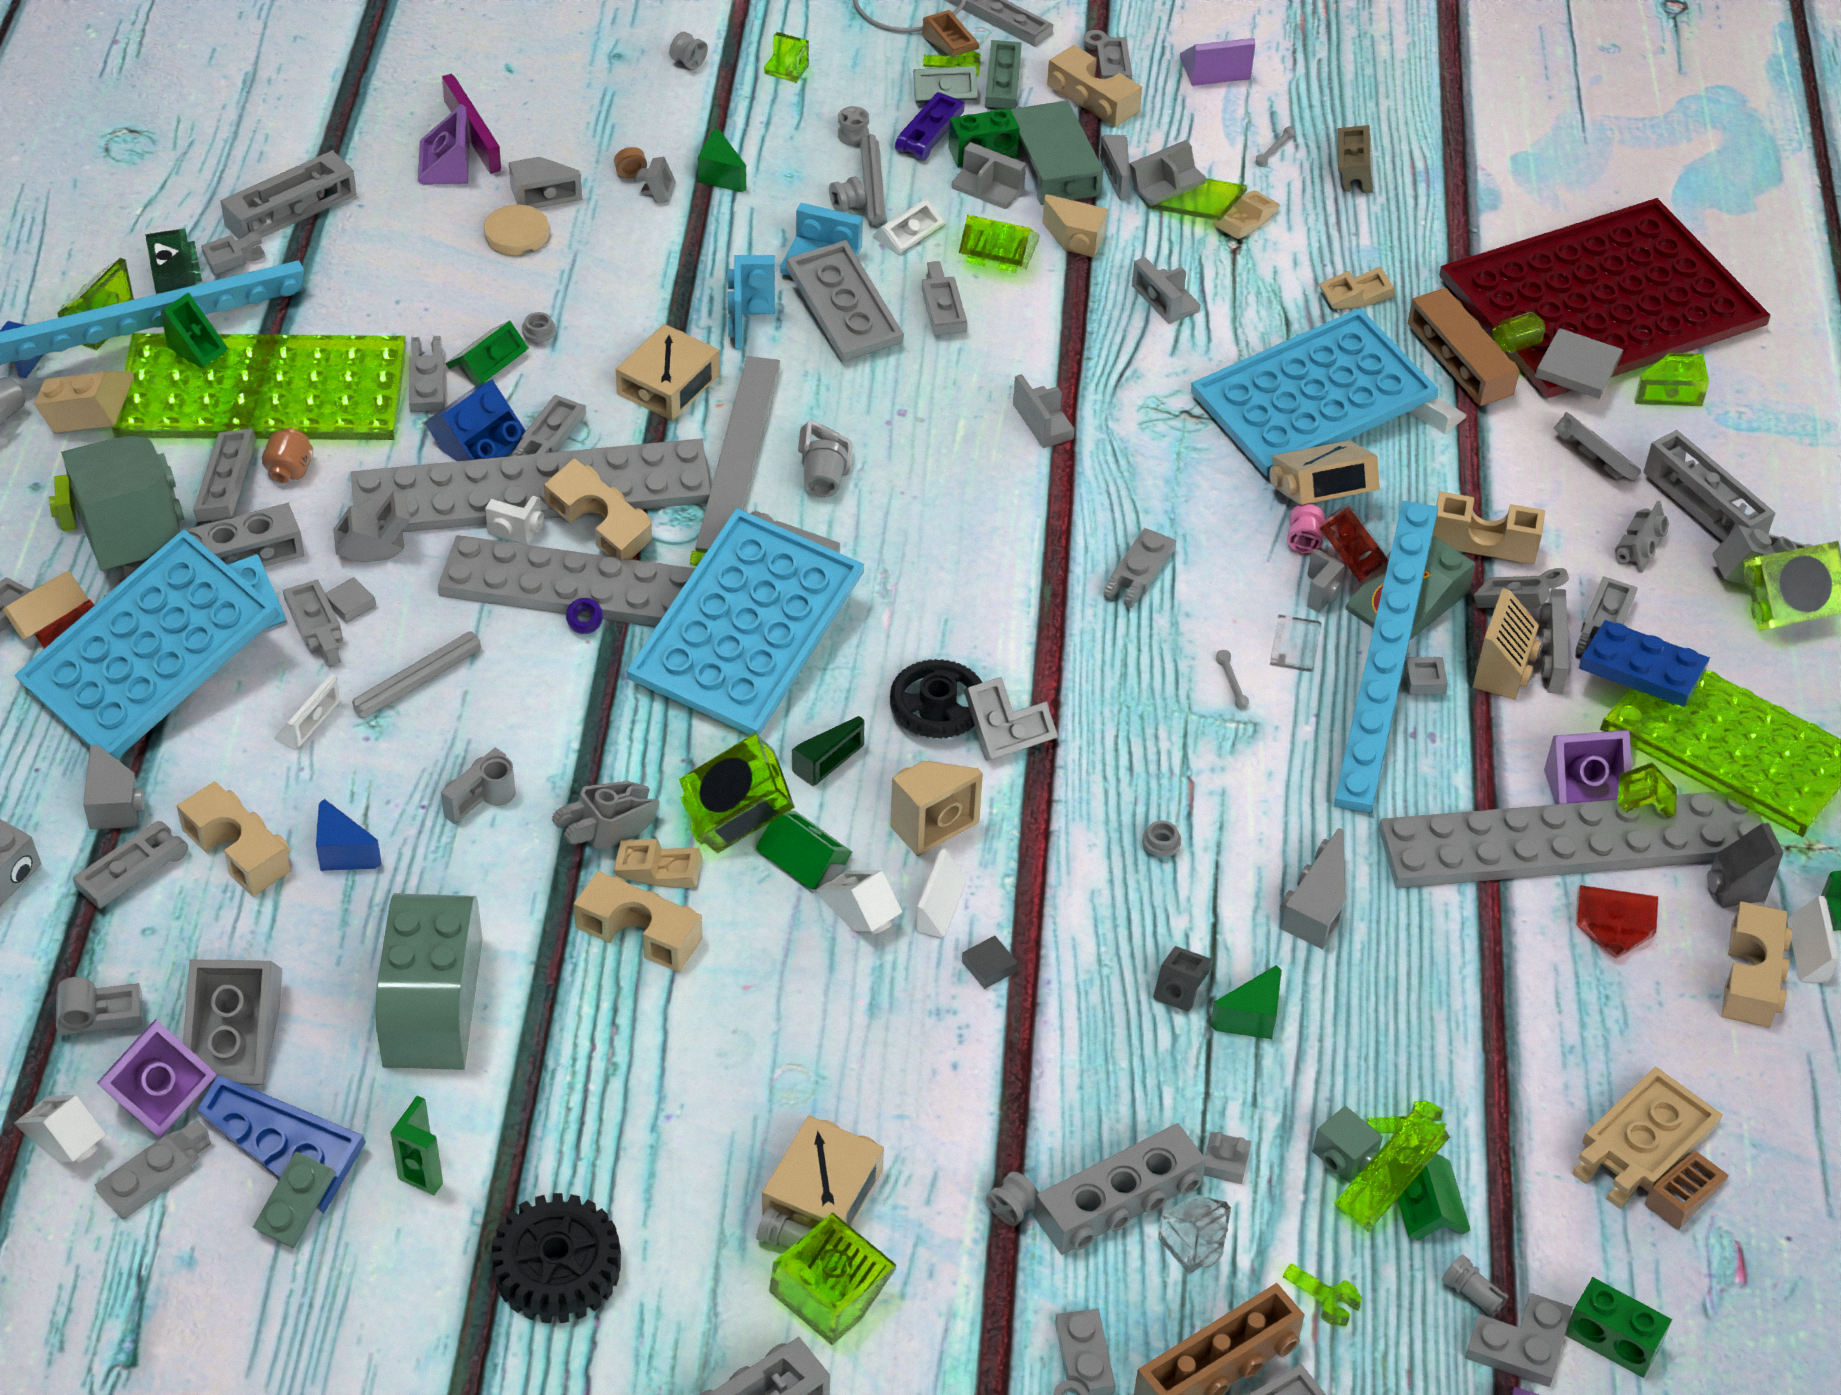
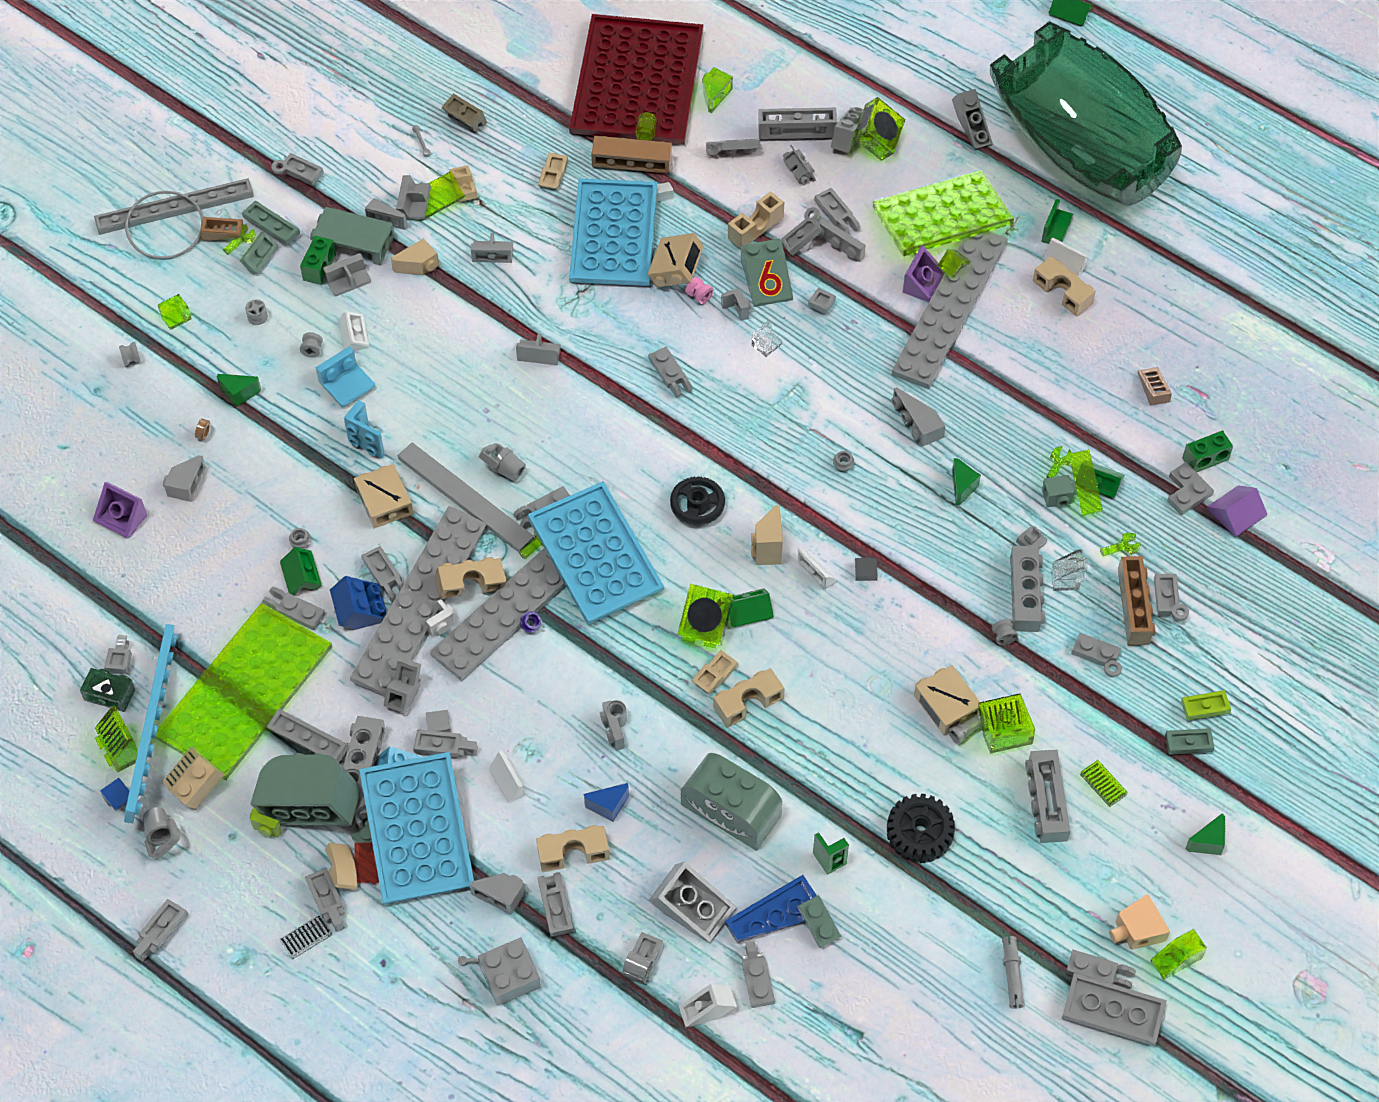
camera: 55 degrees left, 10 degrees up
medium lavender slope [97,1019,218,1138] -> none
green slope [160,292,229,368] -> none
light grey brick [220,150,357,239] -> none
nougat head [262,428,313,483] -> none
light grey axle [352,631,481,718] -> none
magenta tile [442,73,501,174] -> none
tan tile [484,204,550,256] -> none
light grey hinge [552,781,660,850] -> none
light grey tile [635,156,676,203] -> none
light grey plate [786,240,904,362] -> none
dark green slope [792,716,865,786] -> none
white slope [816,870,902,934] -> none
light grey axle [860,134,886,227] -> none
dark purple plate [895,92,965,161] -> none
light grey hinge [922,261,967,335] -> none
clear neon green slope [959,214,1040,274] -> none
light grey plate [963,677,1058,761] -> none
tan arch [1047,45,1142,127] -> none
dark grey bracket [1153,946,1212,1011] -> none
medium lavender slope [1180,38,1255,86] -> none
light grey hinge [1216,650,1249,709] -> none
clear red torso [1319,502,1389,582] -> none
medium azure plate [1334,501,1438,813] -> none
light grey pin [1442,1254,1509,1318] -> none
tan slope [1473,588,1542,700] -> none
light grey tile [1535,328,1623,399] -> none
tan tile [1572,1066,1723,1209] -> none
clear red slope [1576,885,1659,959] -> none
blue plate [1578,620,1710,707] -> none
flat silver slope [1707,823,1784,908] -> none

